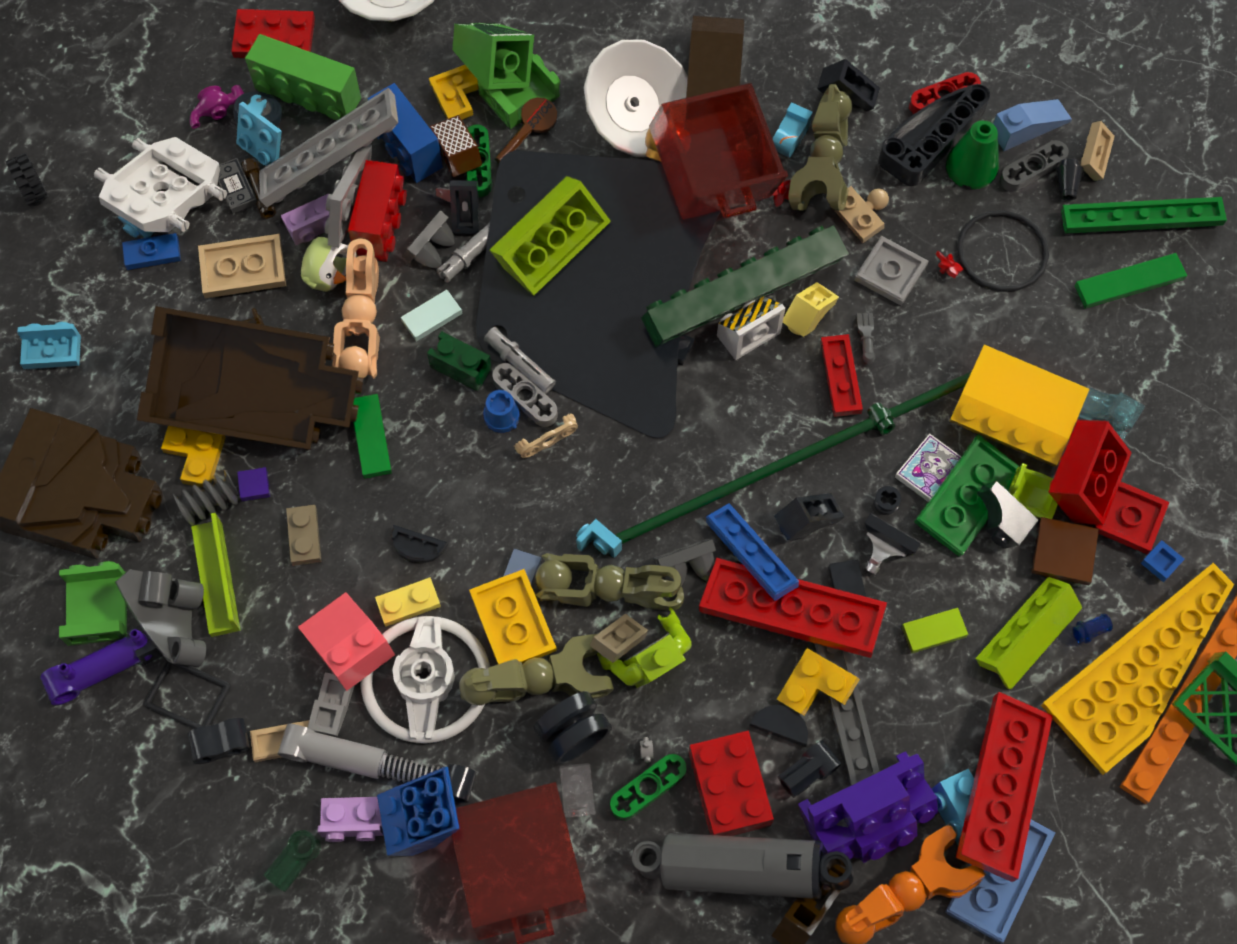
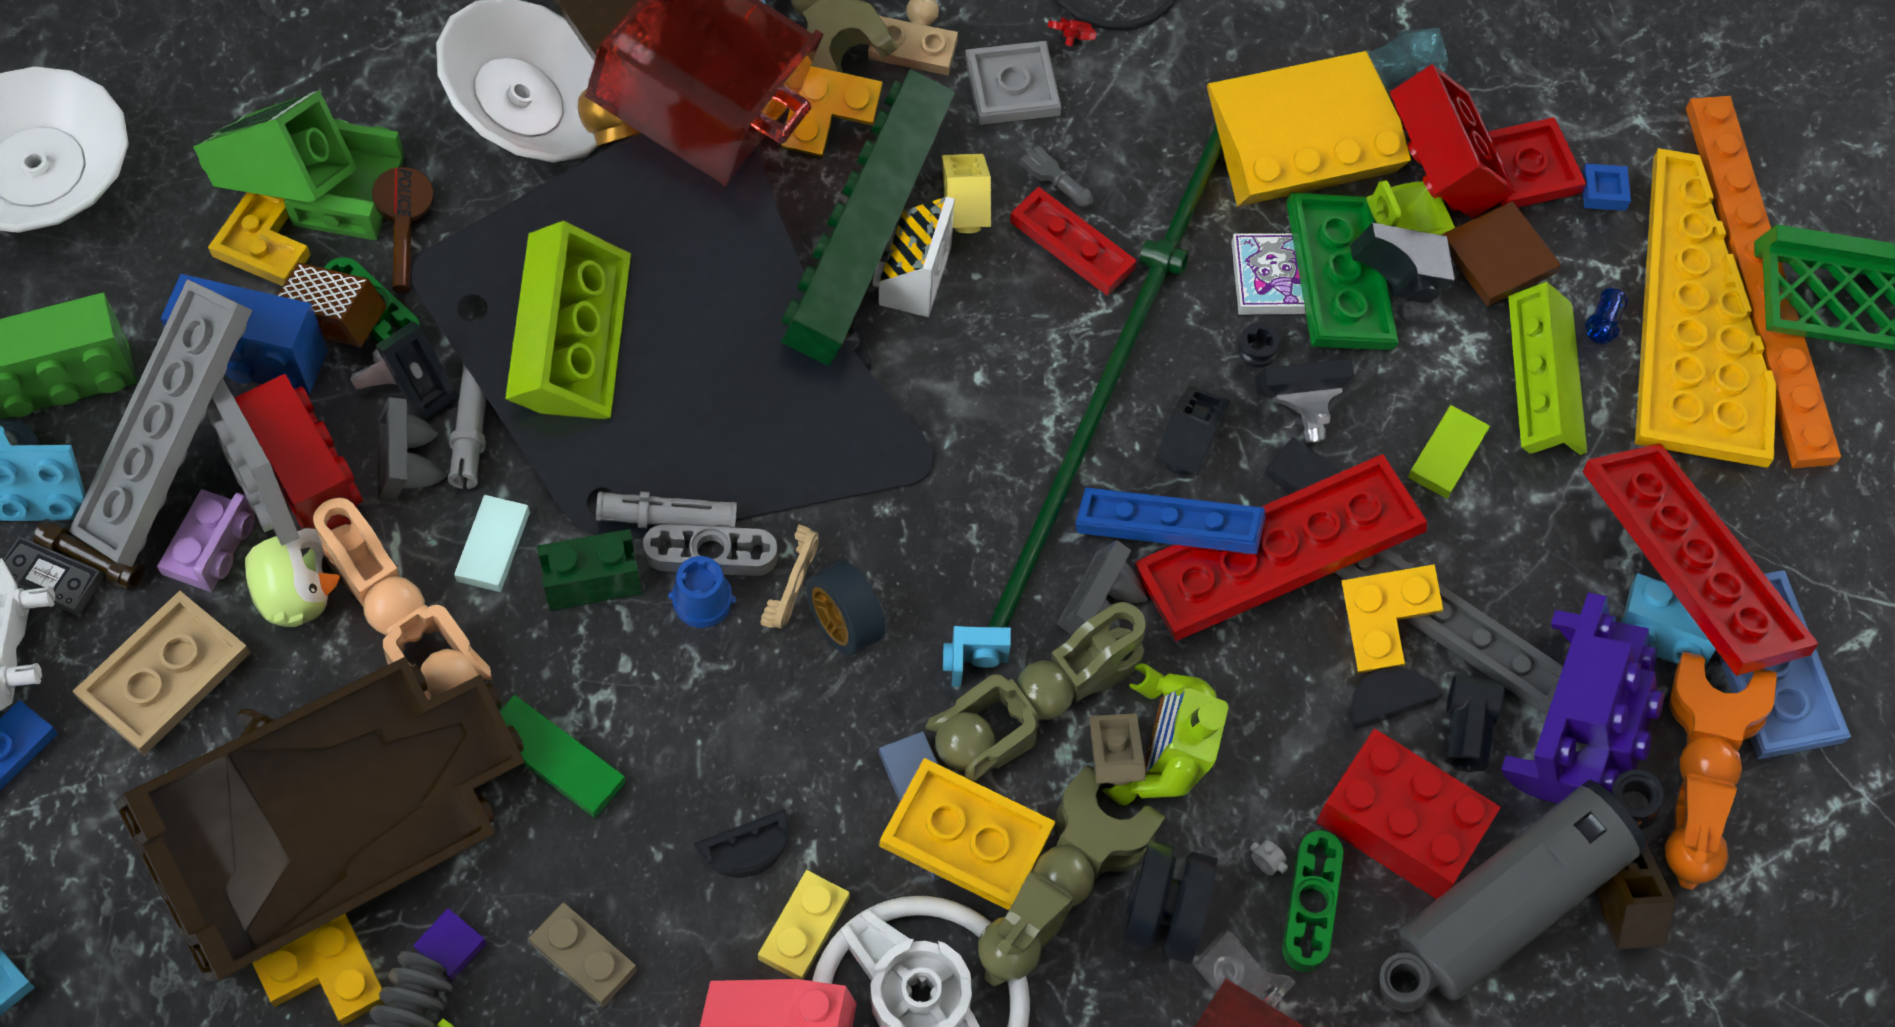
camera: 45 degrees left, 5 degrees down
none -> yellow plate [781,64,883,158]
none -> black wheel [806,561,885,655]

